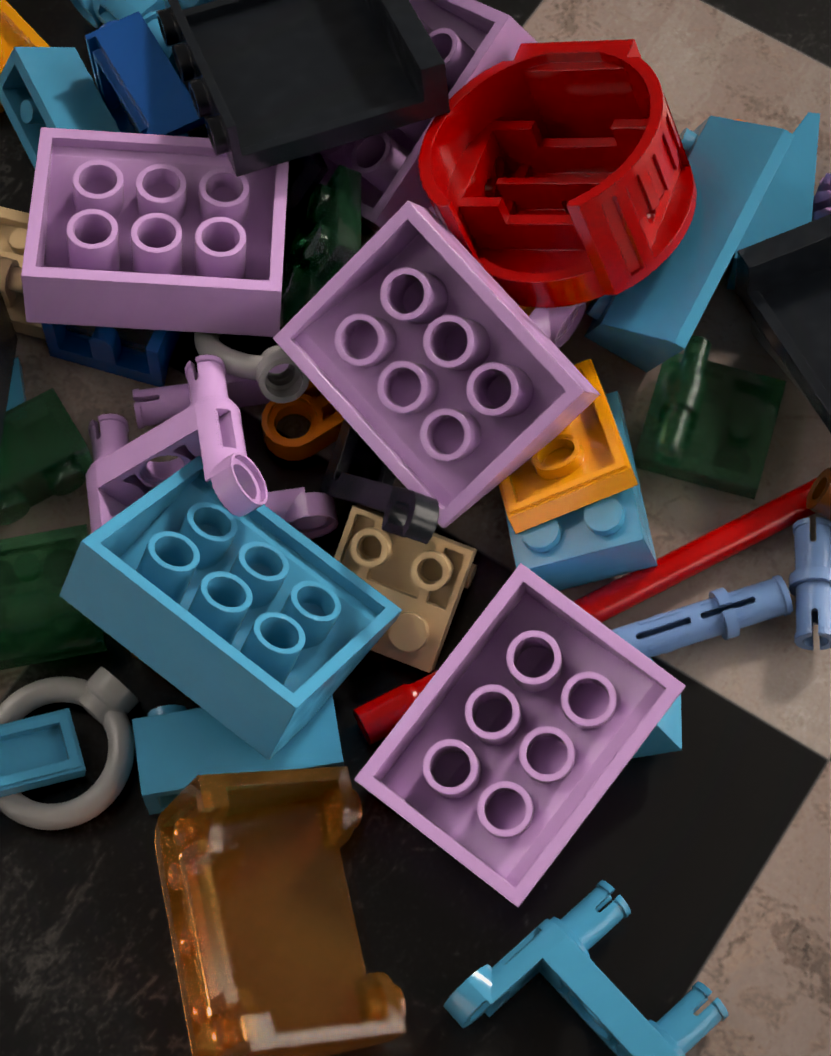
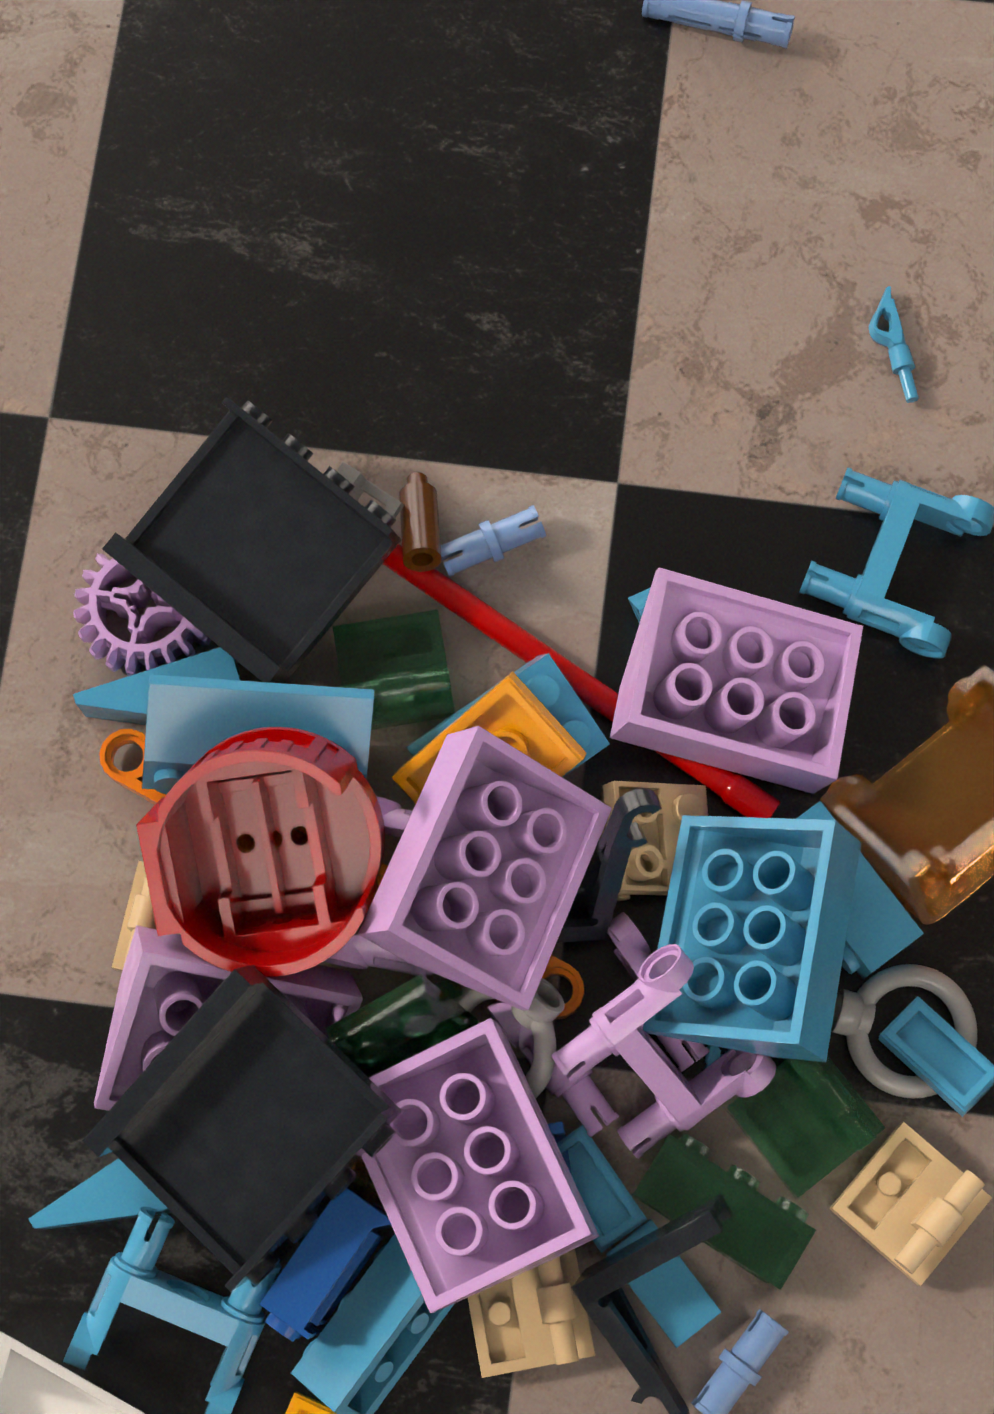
camera: 115 degrees left, 10 degrees up
medium blue pin [612,575,793,658] -> none
none -> dark azure tile [556,1125,648,1253]

